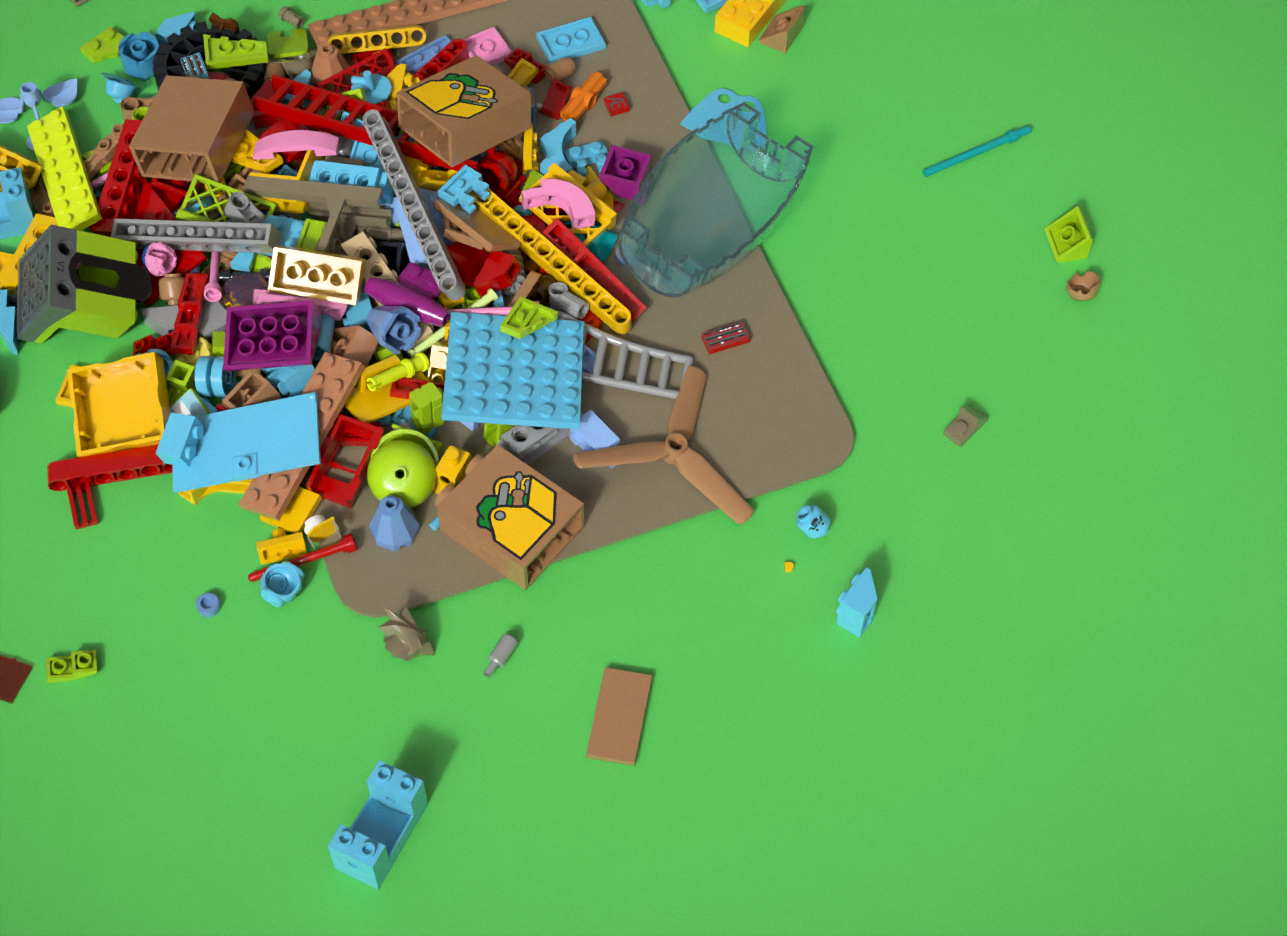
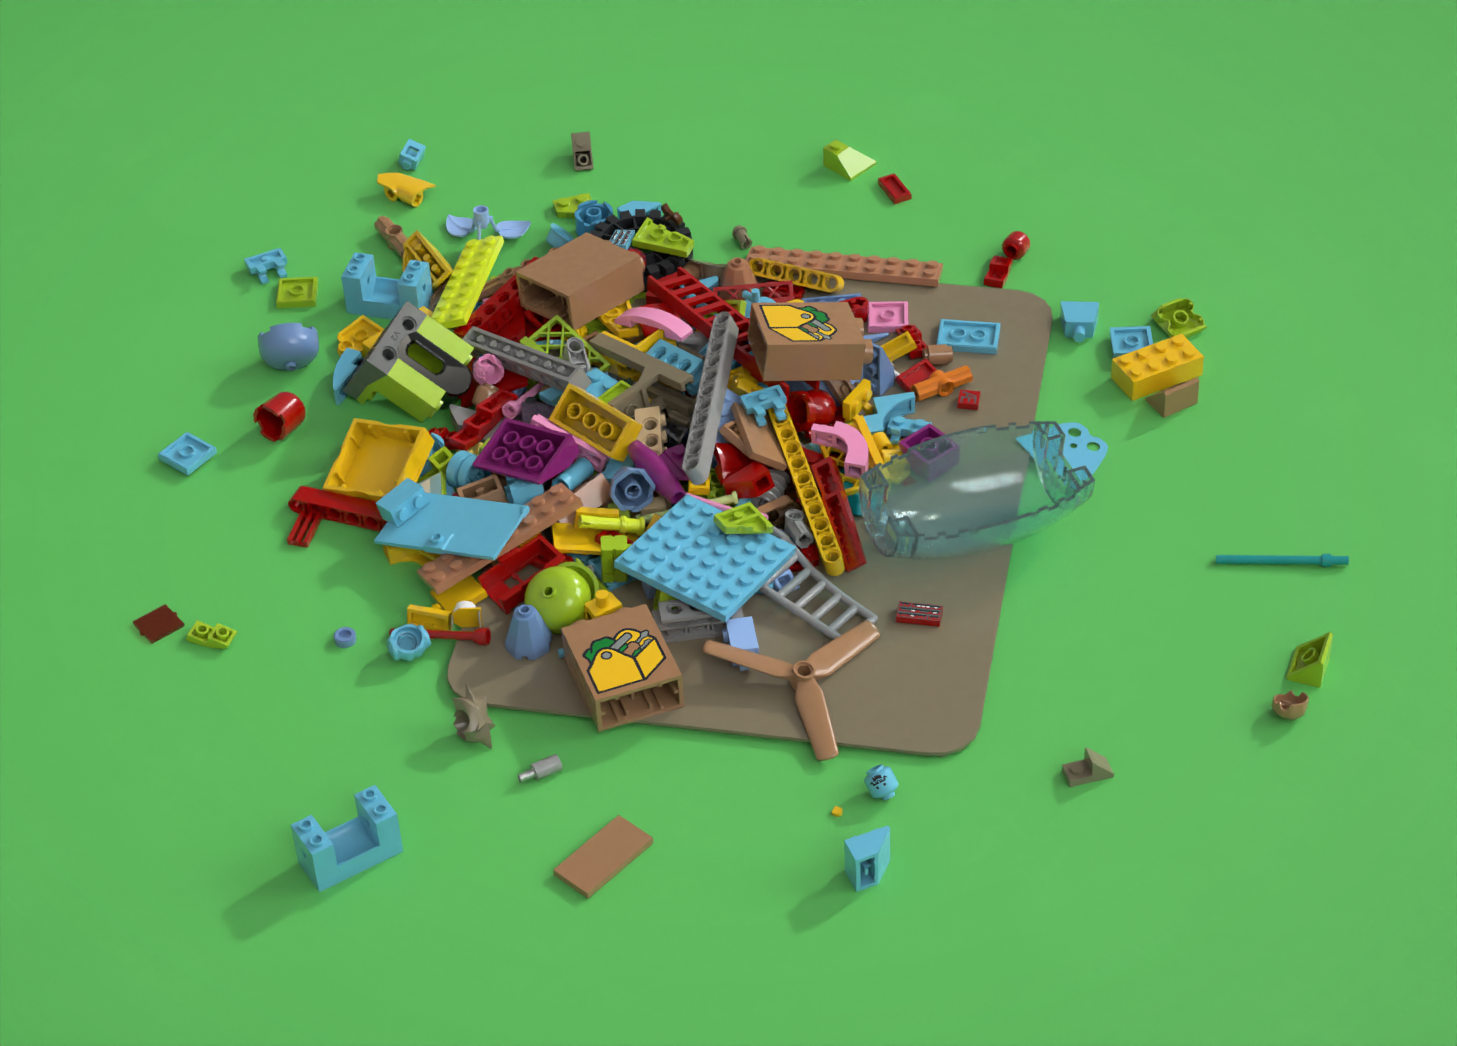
camera: 35 degrees right, 15 degrees down
lime piece [267,28,309,58] -> none

